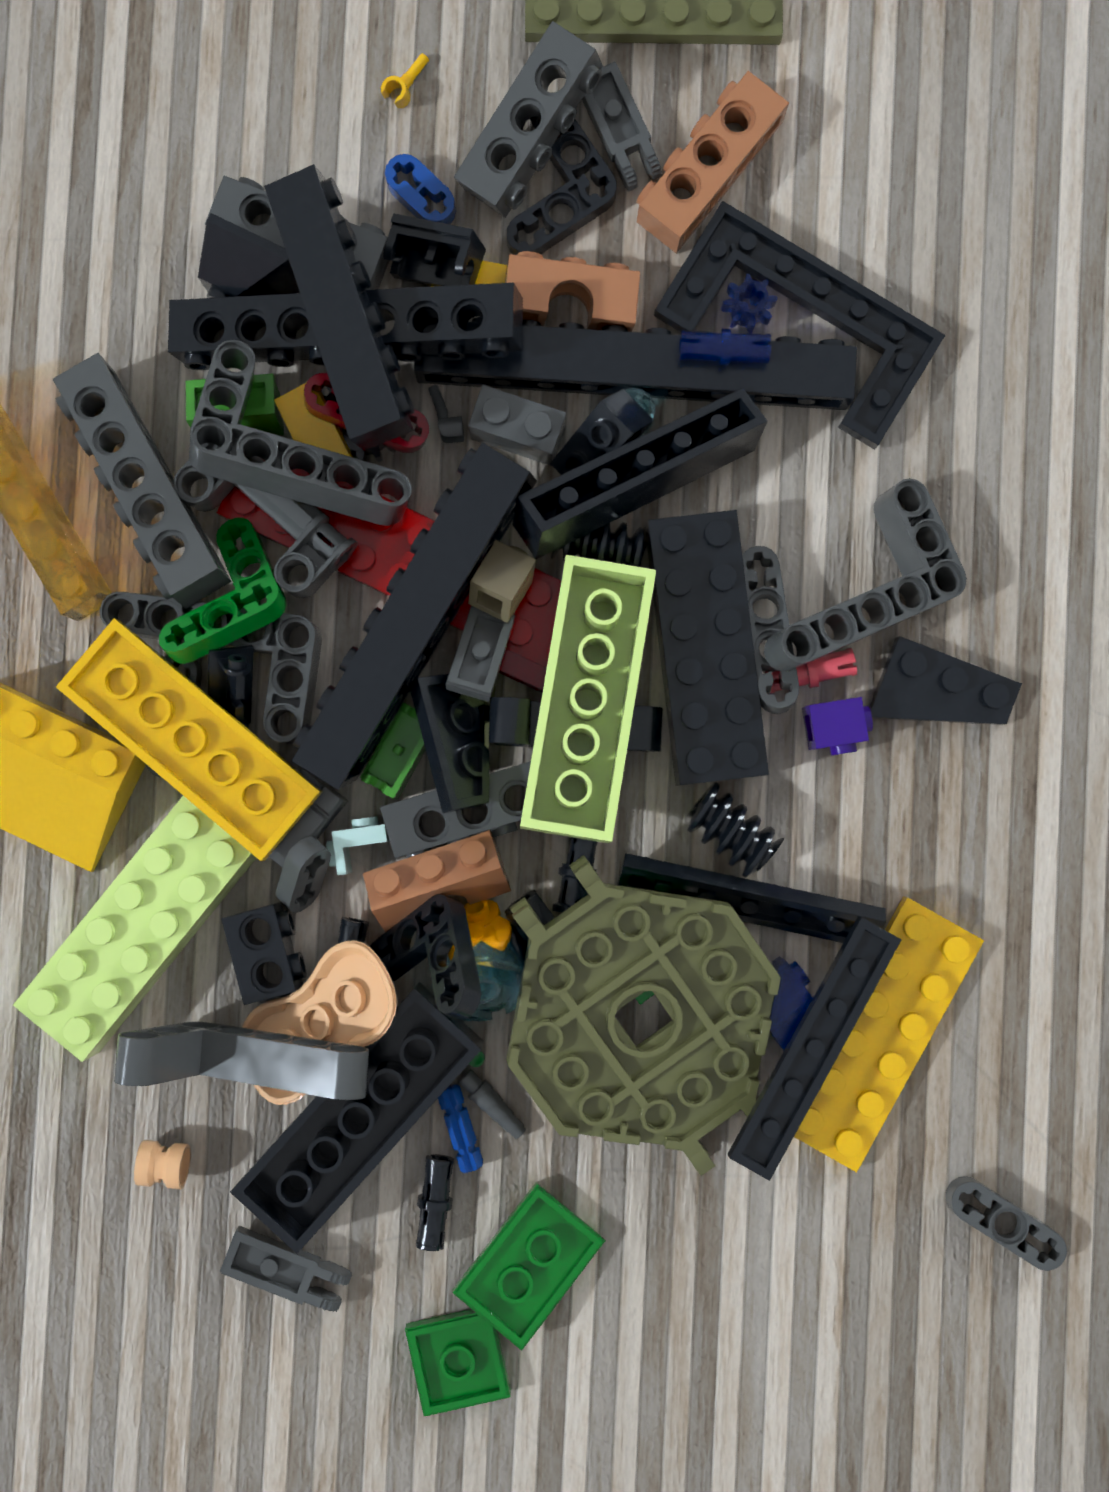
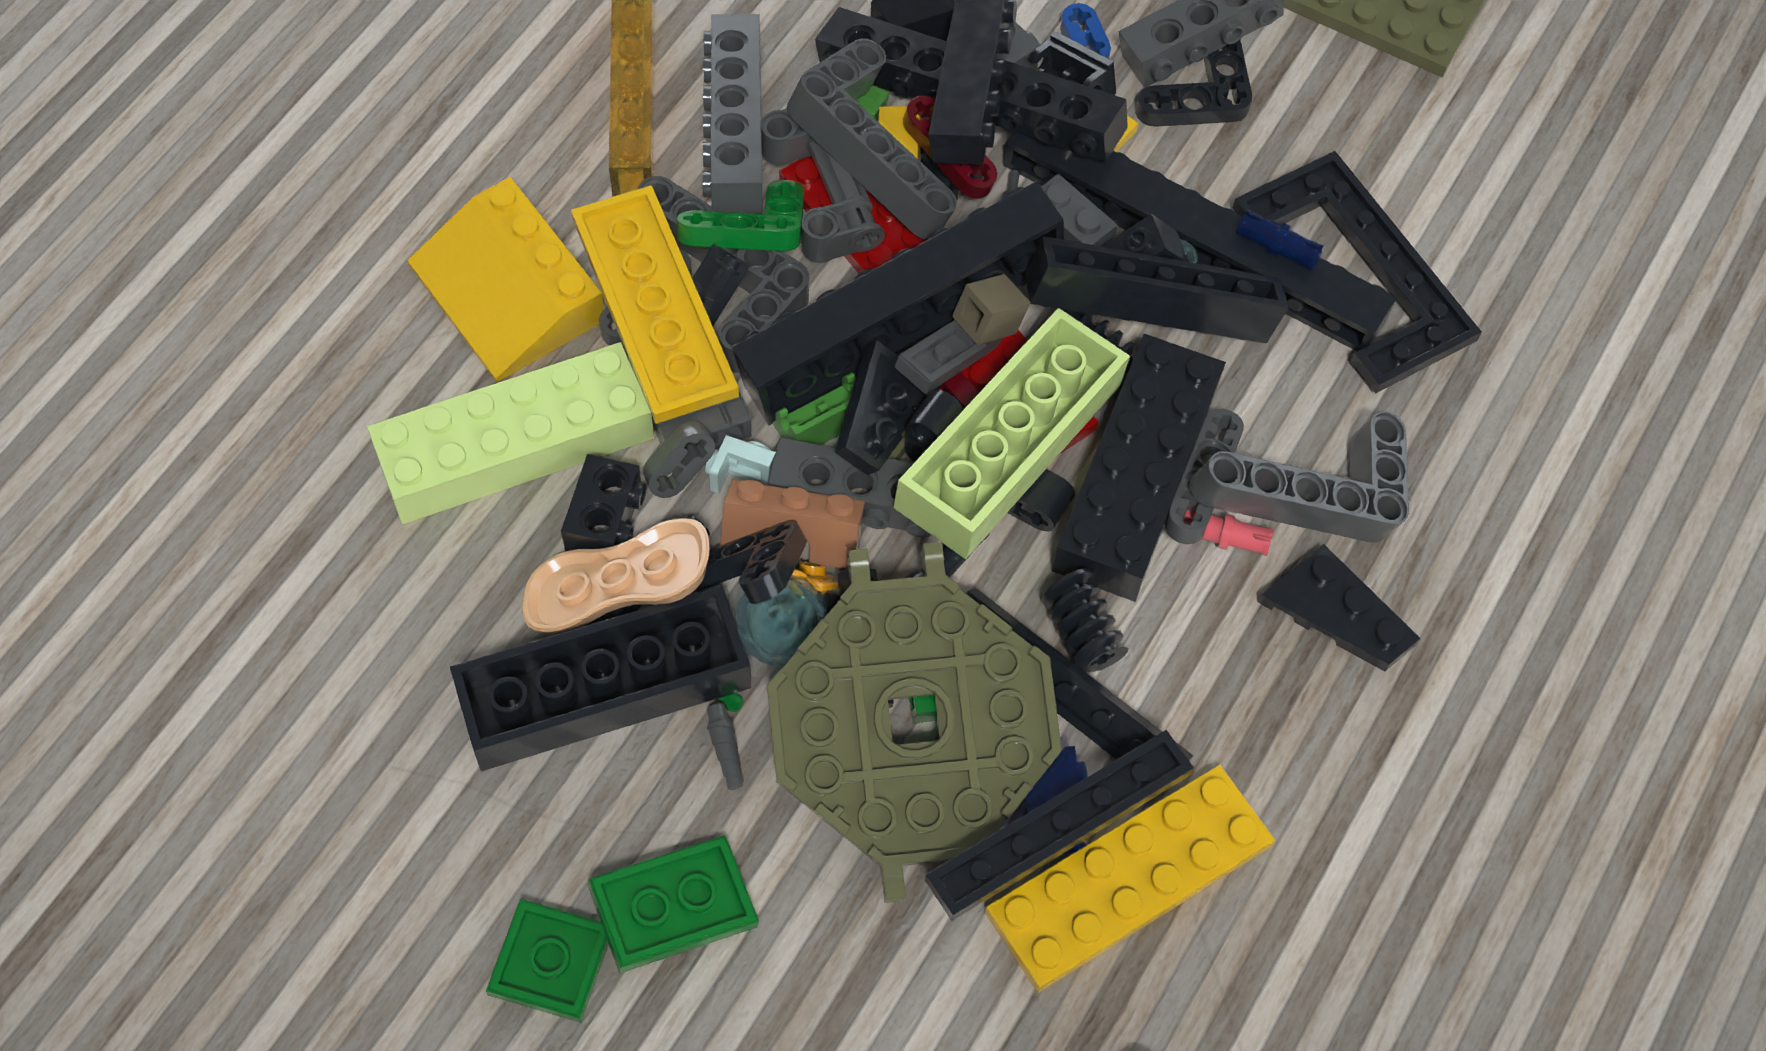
camera: 25 degrees right, 25 degrees down
dark grey beam [114,1022,369,1100] -> none
light nougat wheel [134,1140,191,1190] -> none
dark grey hinge [220,1226,352,1312] -> none
black pin [416,1154,454,1251] -> none
blue axle [438,1084,483,1173] -> none
nougat arch [505,251,640,332] -> none
dark grey hinge [582,61,662,192] -> none
nougat brick [636,71,789,254] -> none
clear blue gear [721,274,778,334] -> none
dark purple brick [802,697,873,756] -> none

